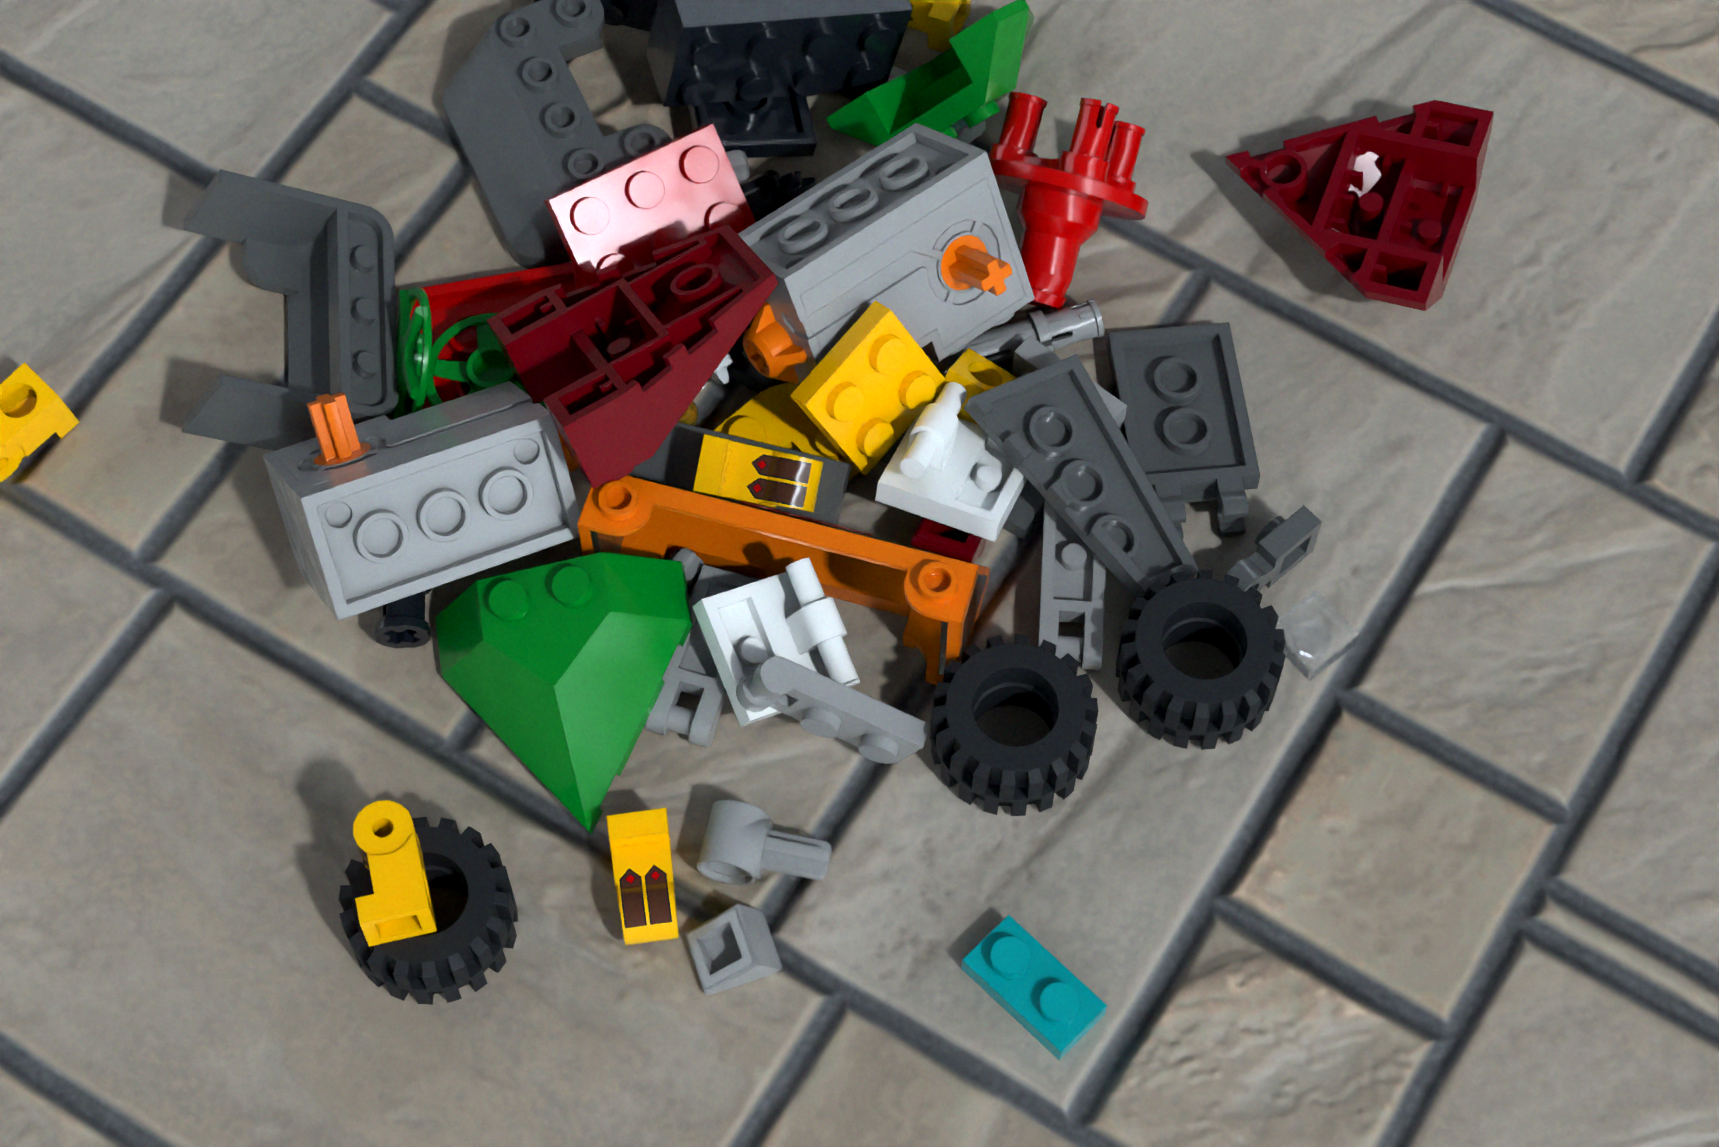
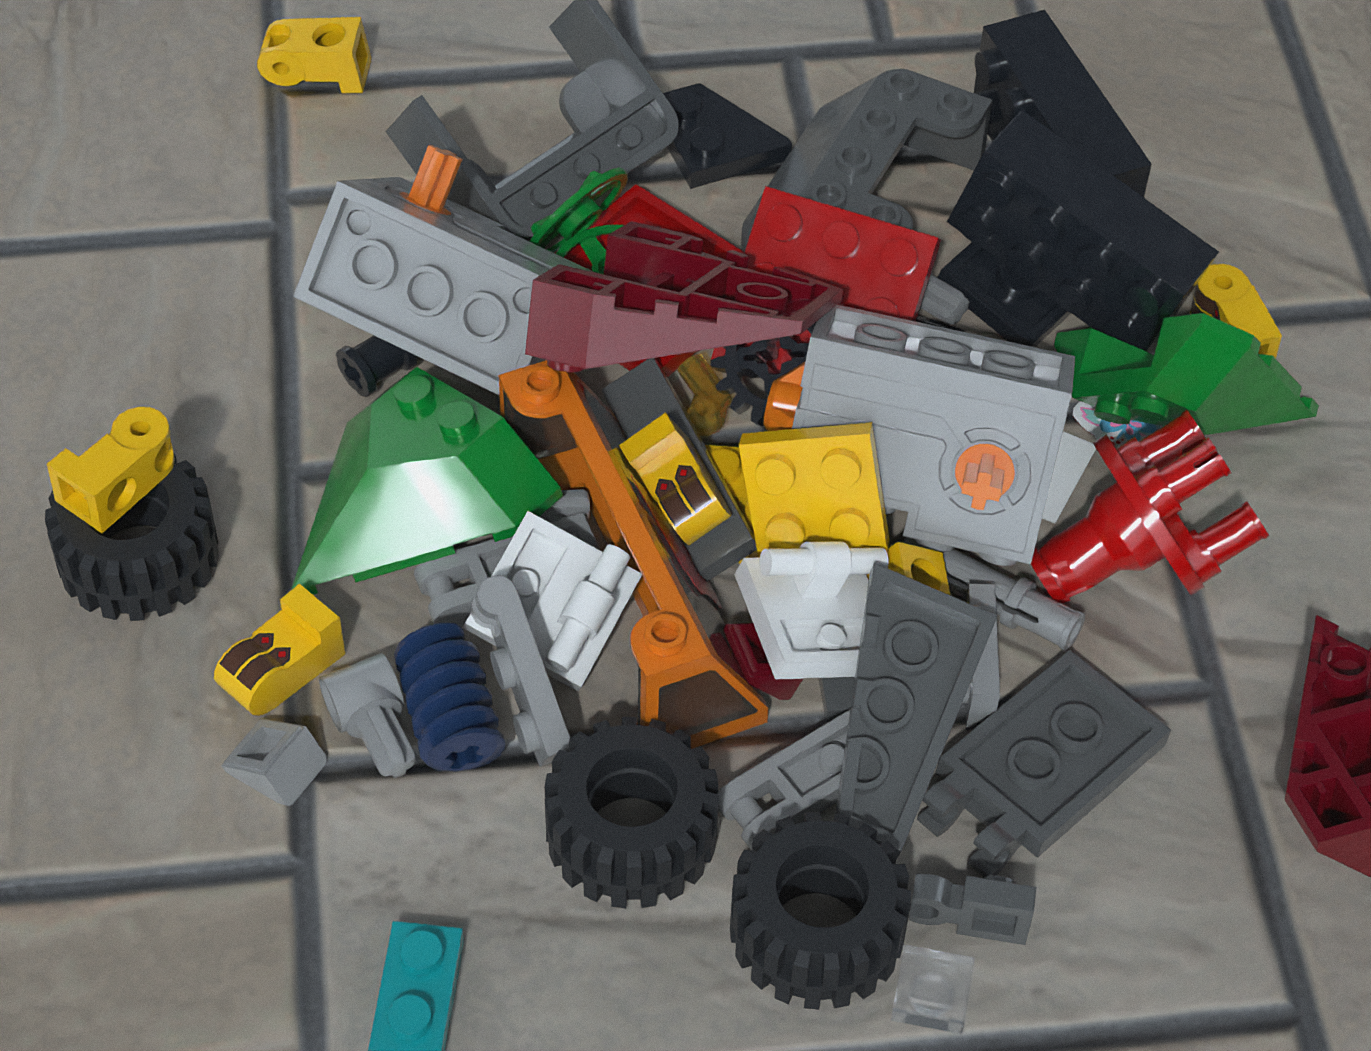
camera: 50 degrees right, 10 degrees down
none -> dark blue piece [394,623,505,772]
none -> black wing [663,83,792,189]

